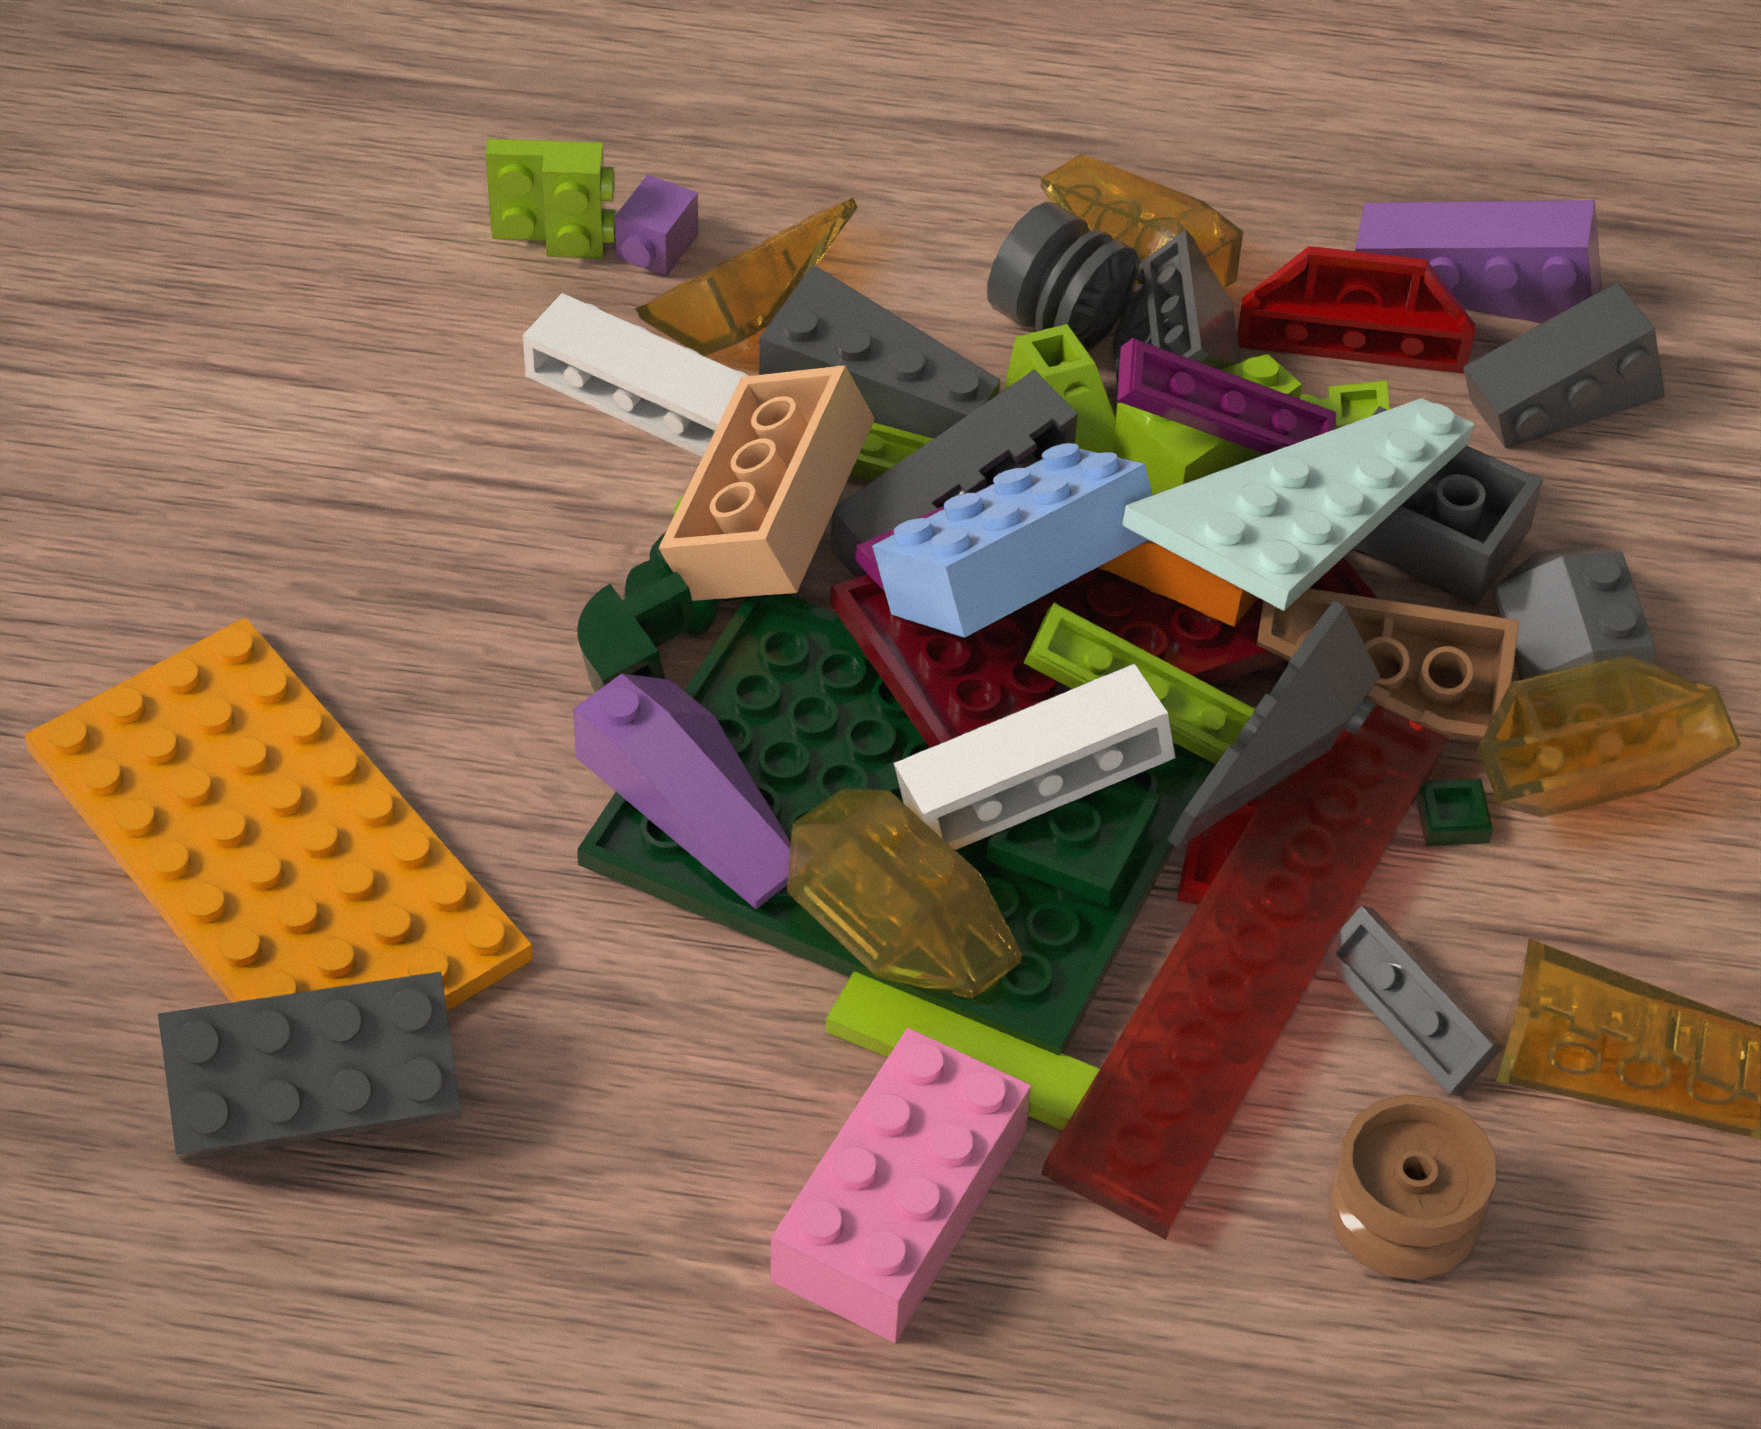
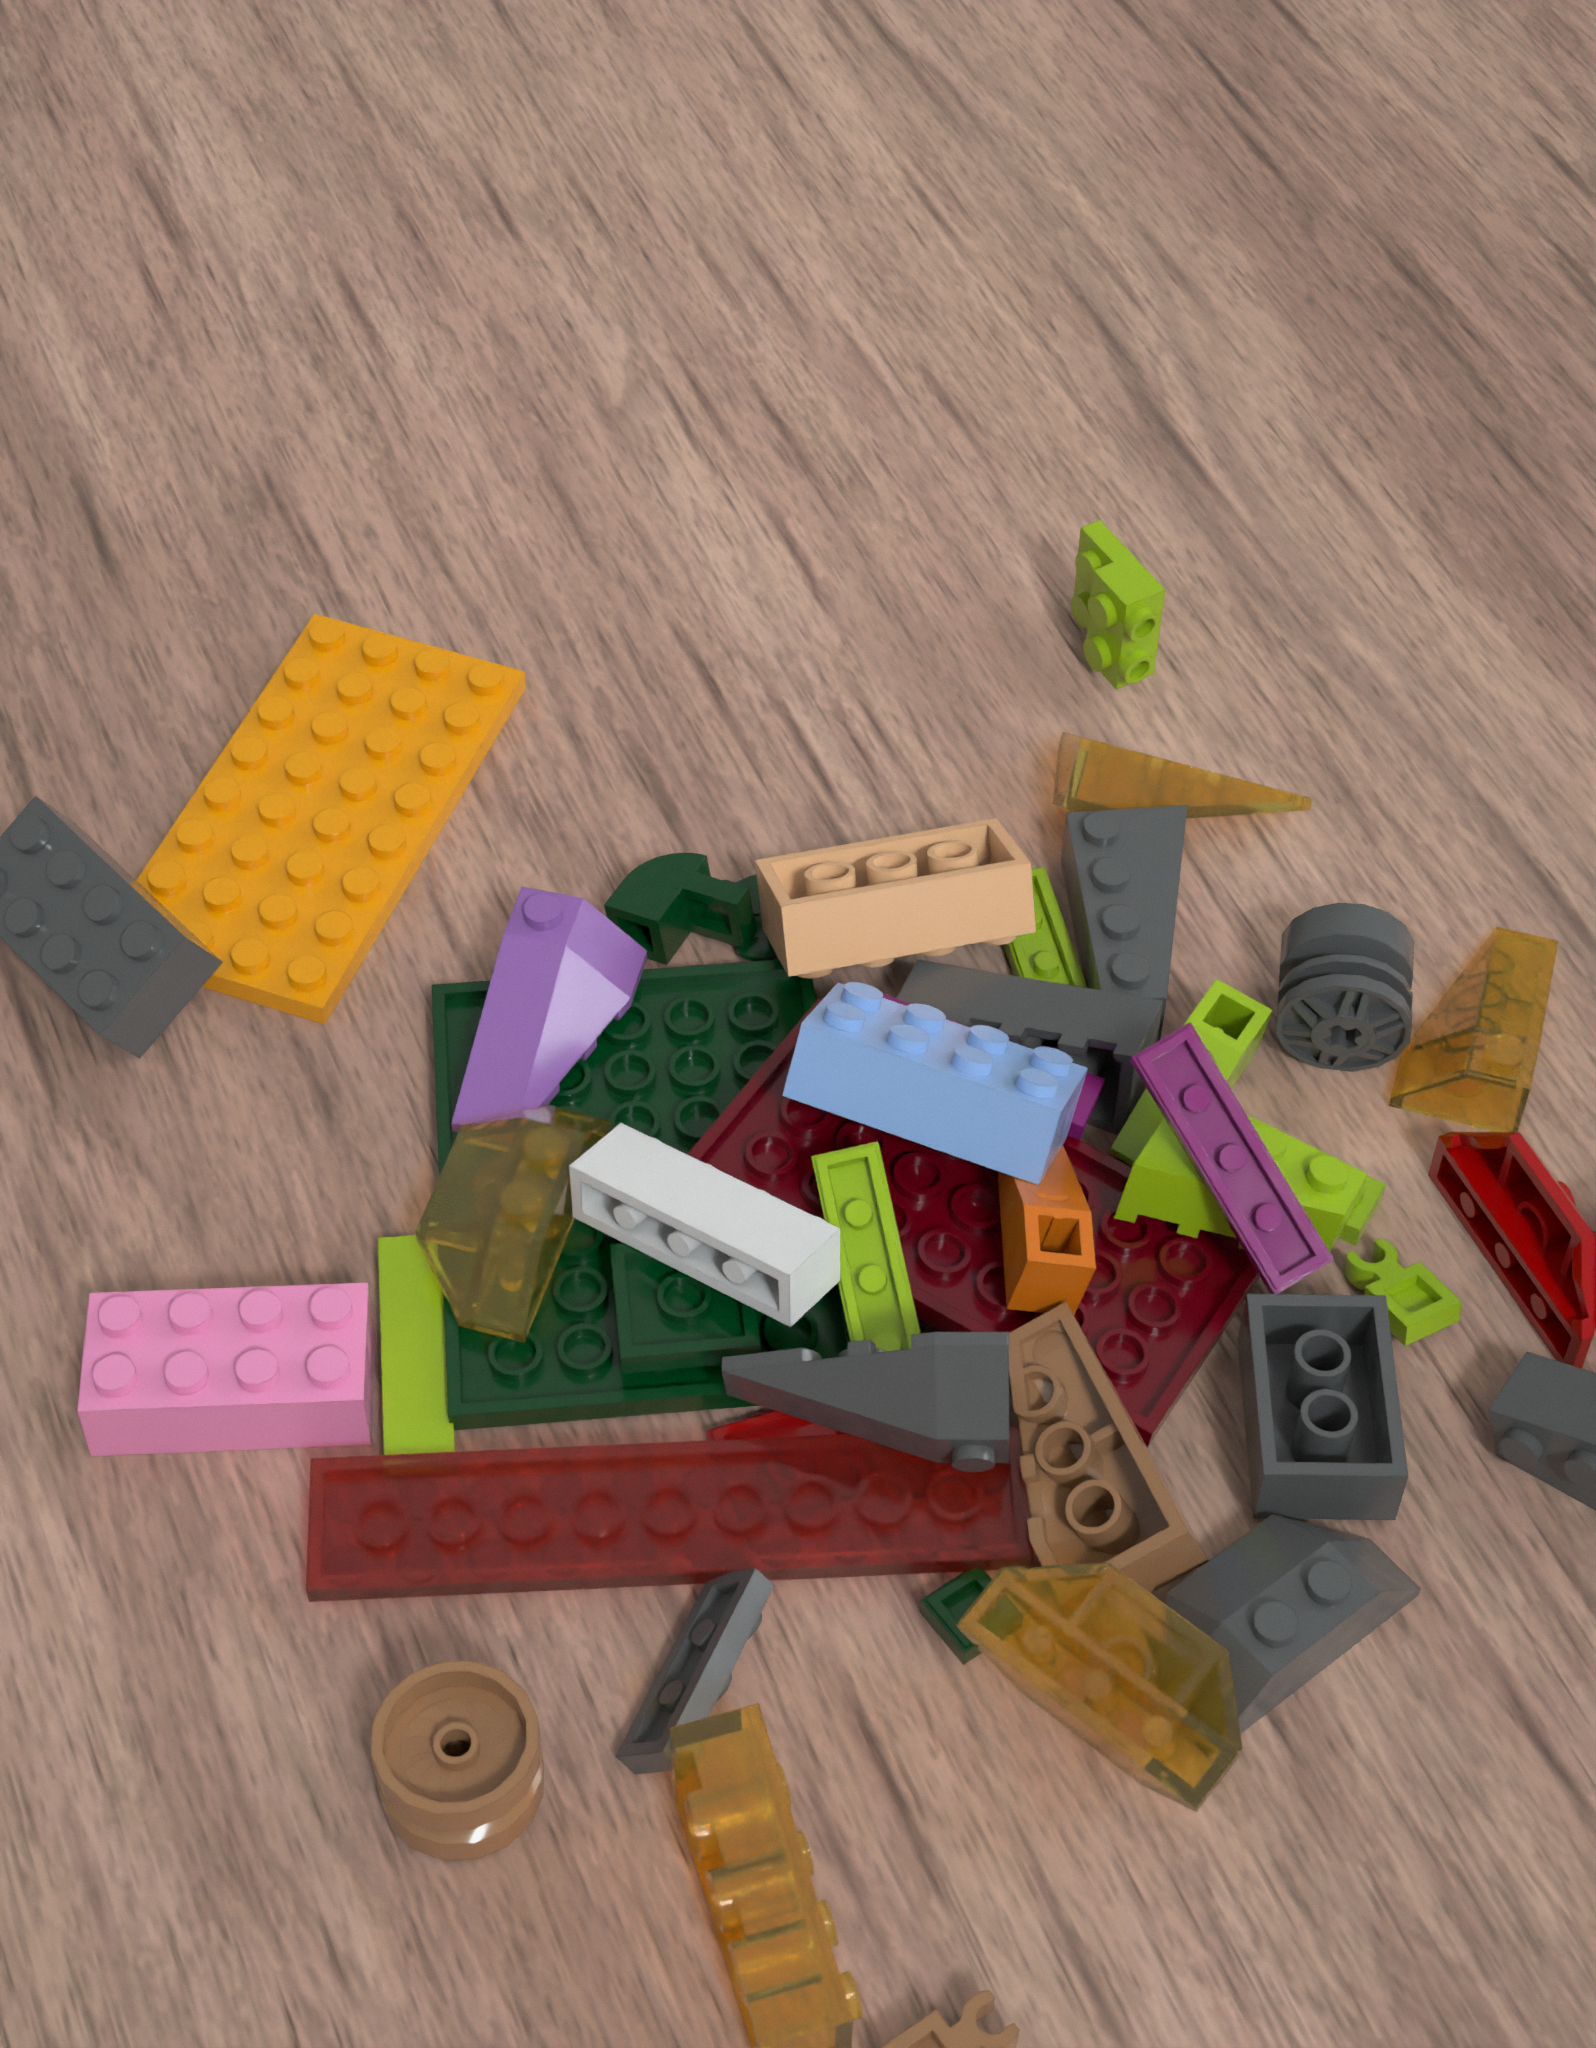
camera: 60 degrees right, 0 degrees up
white brick [523,293,749,458] -> none
medium lavender brick [615,174,698,276] -> none
dark grey wedge [1113,229,1241,389] -> none
light aqua wing [1122,398,1474,611] -> none

